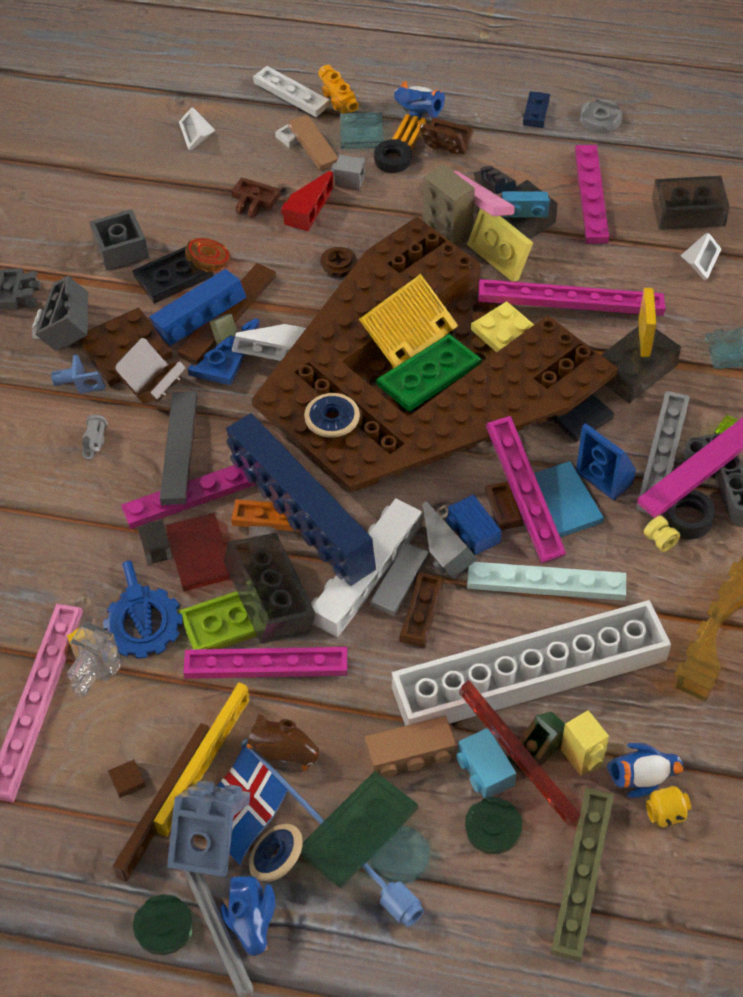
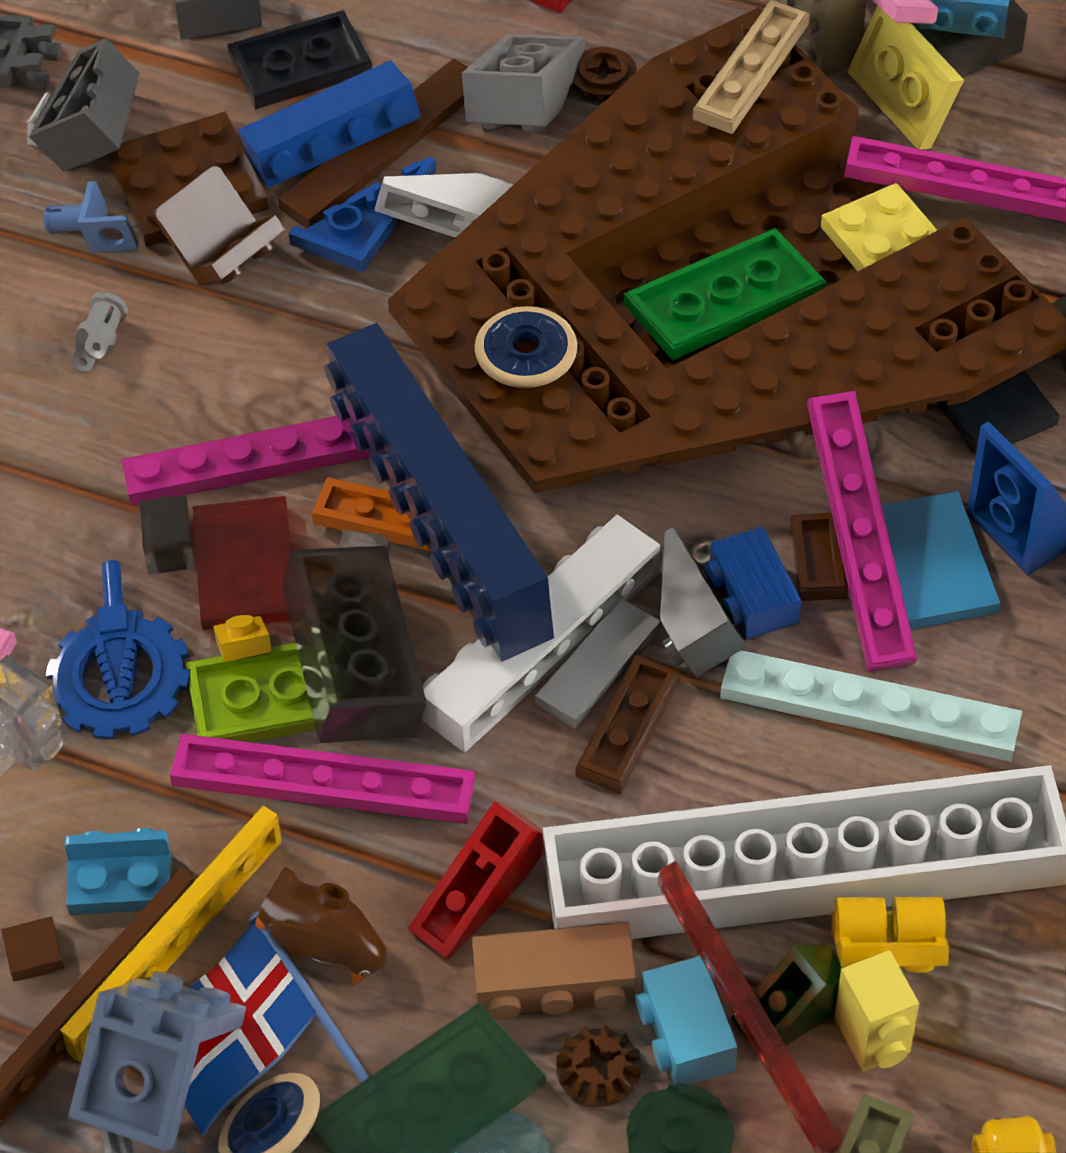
camera: 10 degrees right, 0 degrees up
dark grey tile [160,391,198,505] -> none
clear orange tile [185,237,231,272] -> none
olive tile [210,314,237,344] -> none
yellow window [359,274,458,369] -> none
animal [607,742,683,798] -> none
none -> dark azure bracket [64,828,173,915]
none -> yellow plate [213,615,272,662]
none -> red slope [407,801,543,959]
none -> light grey slope [462,34,586,131]
none -> reddish brown gear [556,1024,641,1107]
none -> tan tile [693,0,809,134]
none -> yellow plate [831,897,949,973]

